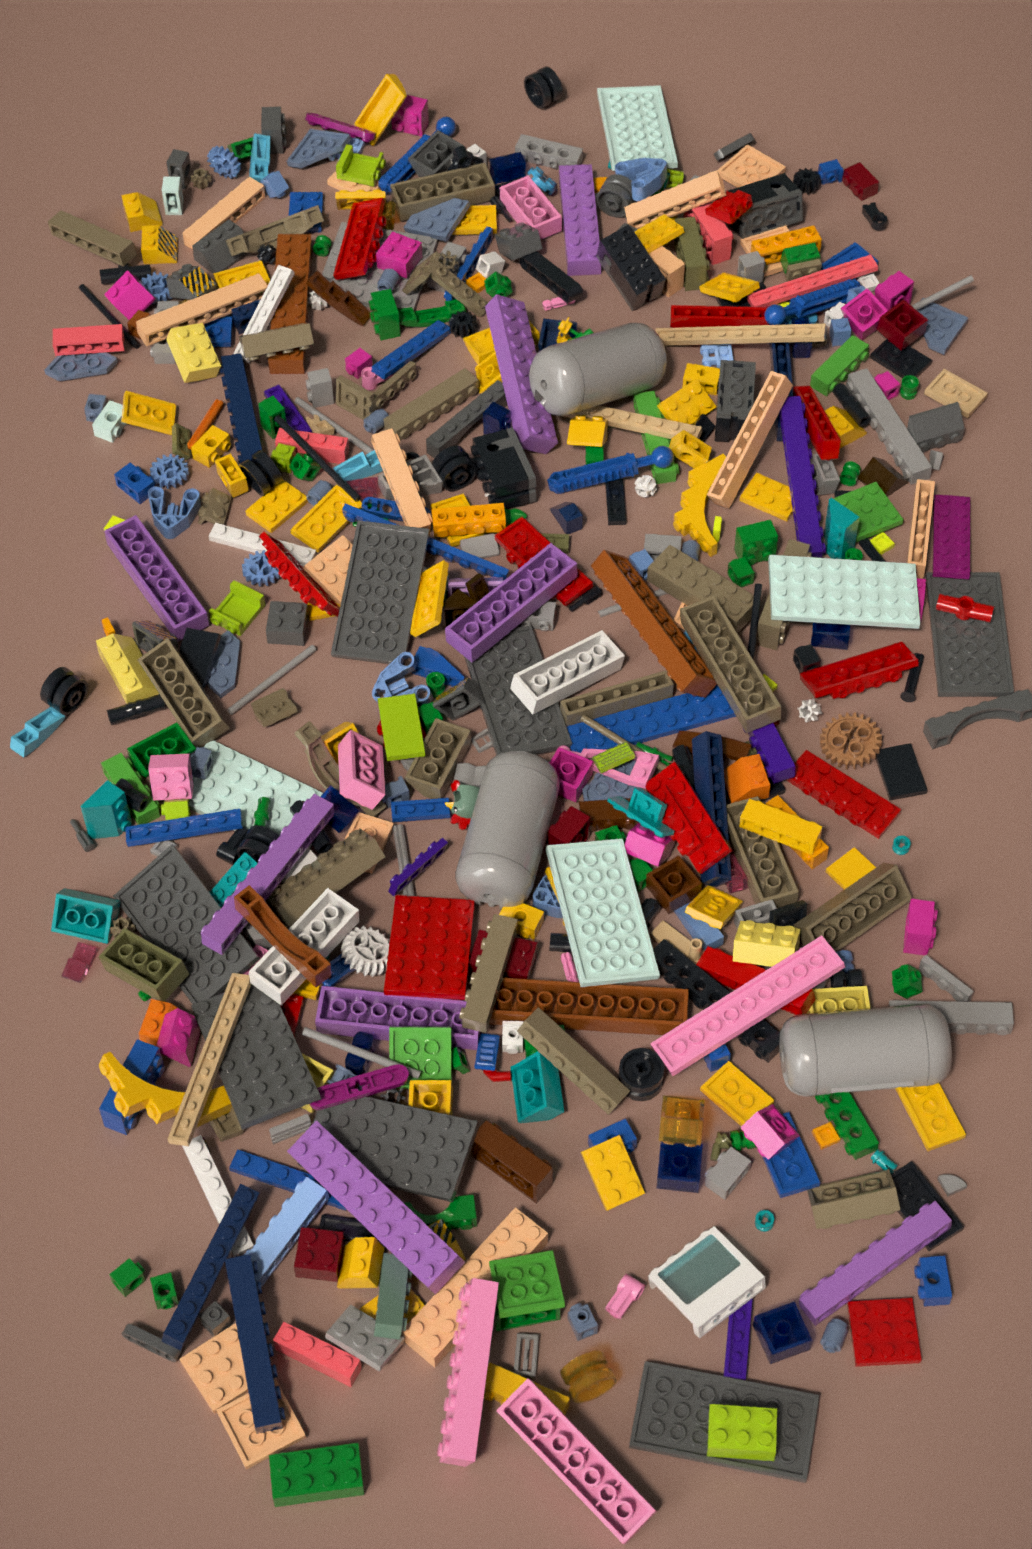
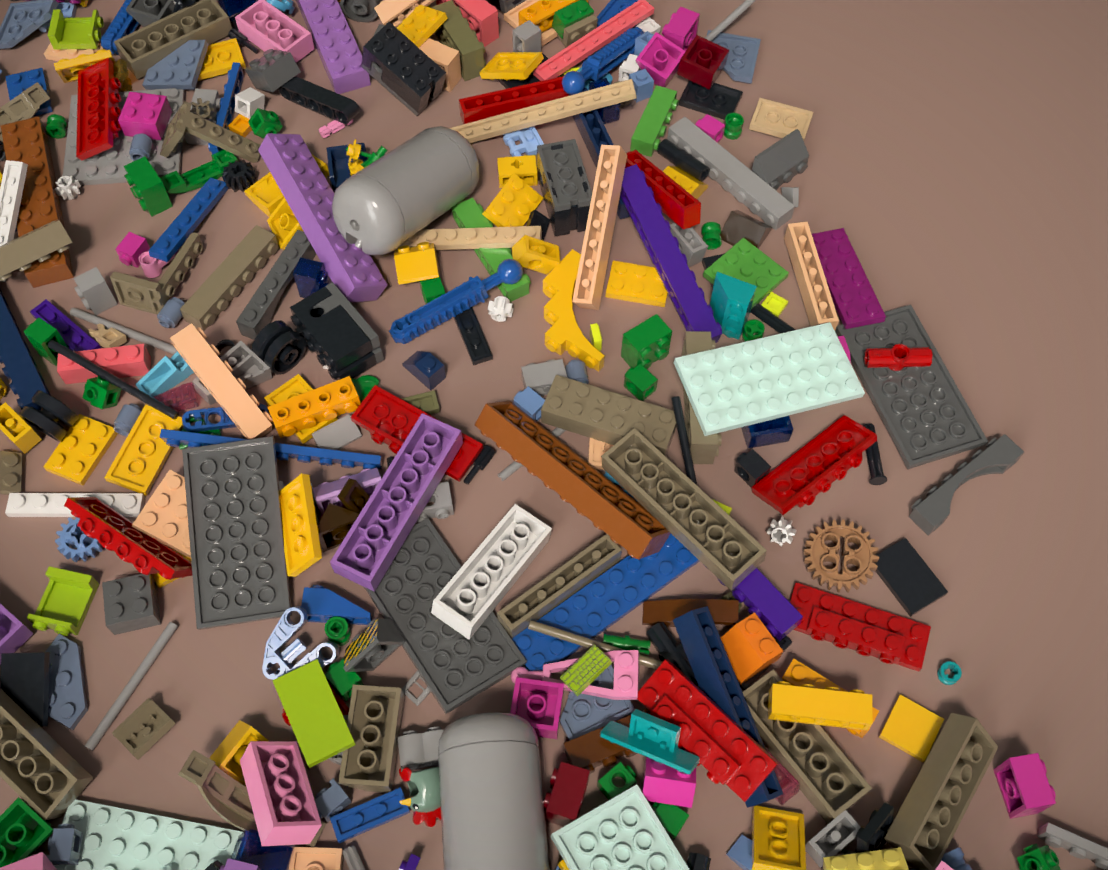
camera: 20 degrees left, 5 degrees up
lime brick [271,443,296,474] -> none
reddish brown slope [306,270,370,326] -> none
reddish brown brick [646,855,702,914] -> none

